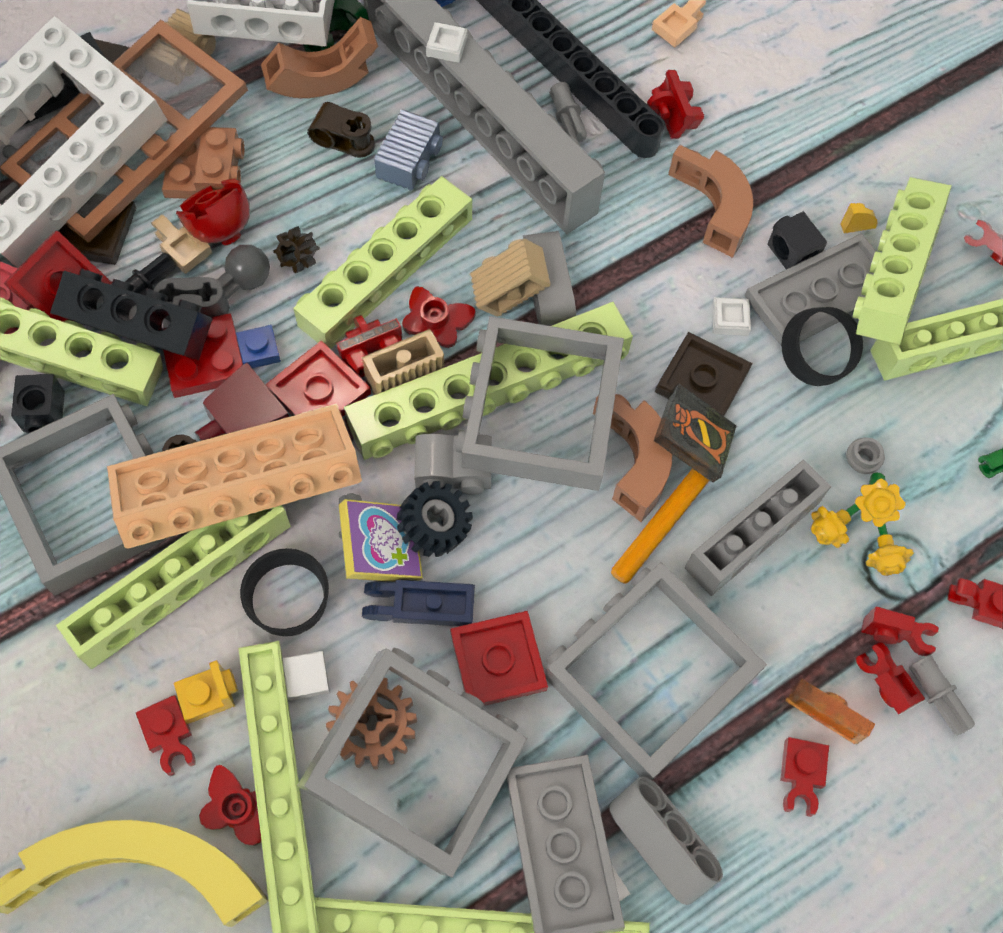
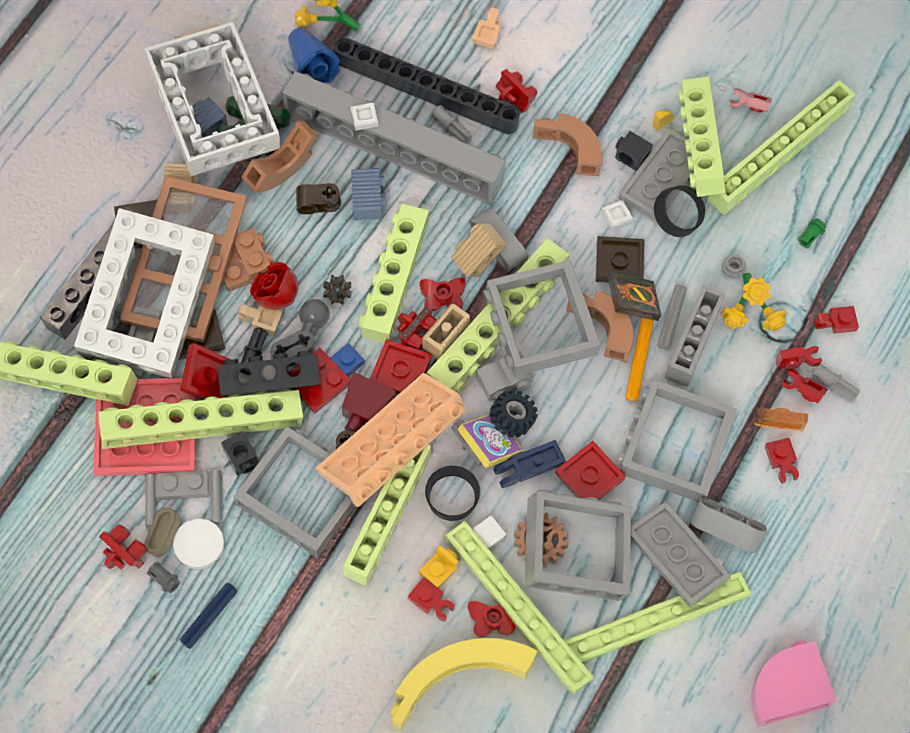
camera: 25 degrees left, 0 degrees up
none -> light grey axle [657,284,687,350]

